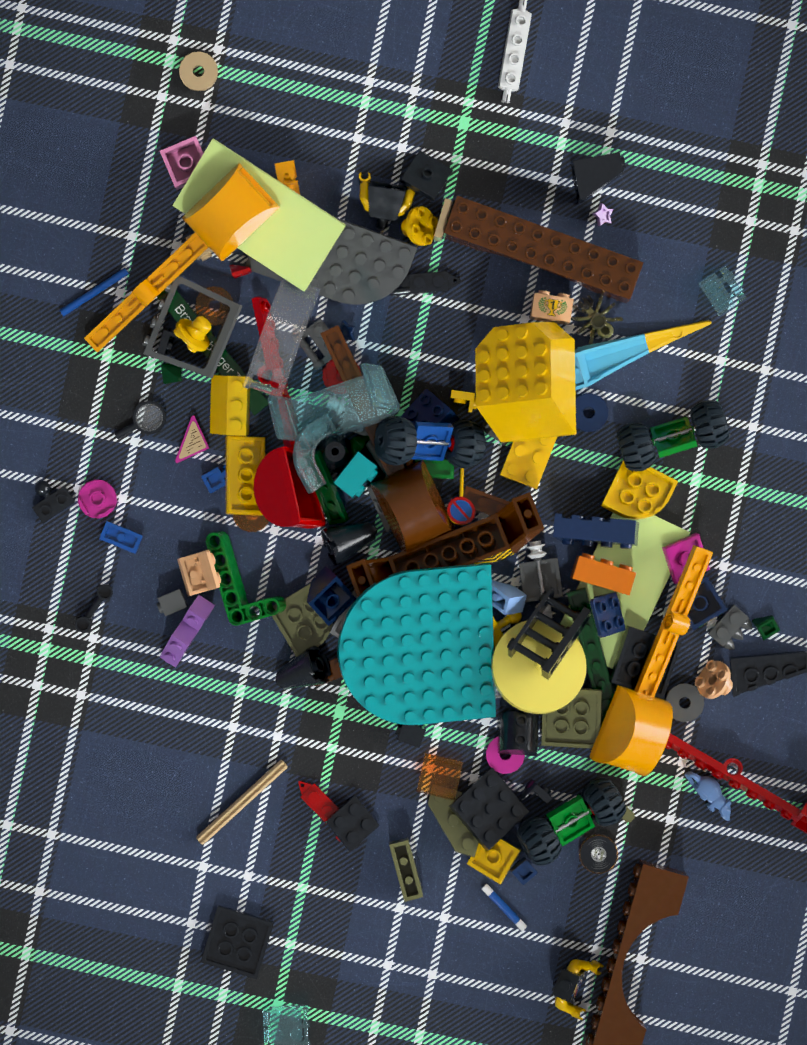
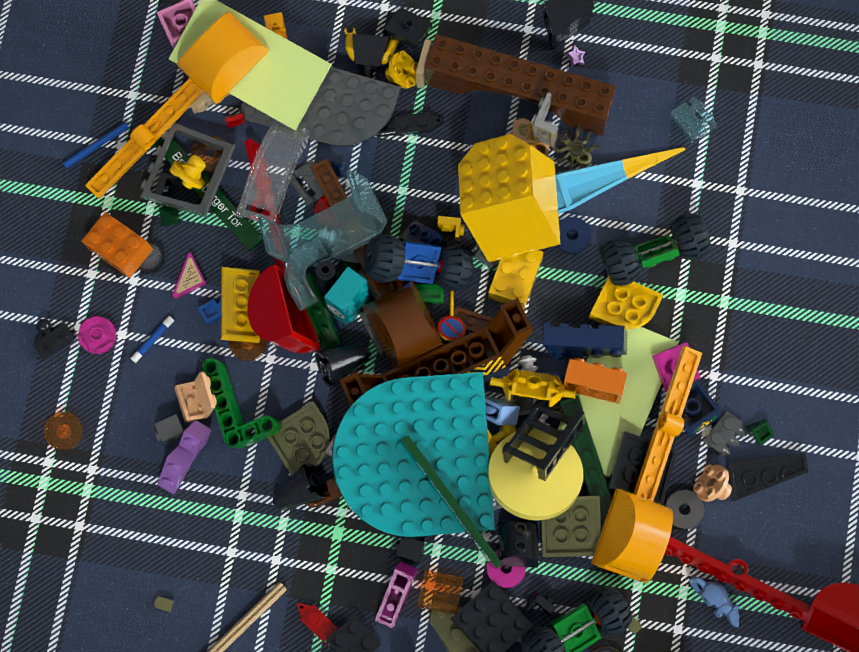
camera: 10 degrees right, 15 degrees down
black bar [75,584,113,632] -> none
blue plate [99,521,143,554] -> none
yellow slope [210,375,251,436] -> none
dark blue slope [307,566,357,626] -> none
dark blue bracket [590,592,626,638] -> none
none -> clear orange tile [44,412,83,451]
none -> orange brick [82,212,153,279]
none -> blue bar [130,316,174,363]
none -> olive piece [154,596,174,613]
none -> magenta slope [375,562,419,629]
none -> dark green tile [399,436,502,568]
none -> yellow plate [490,369,576,407]
none -> light grey bracket [530,93,558,147]

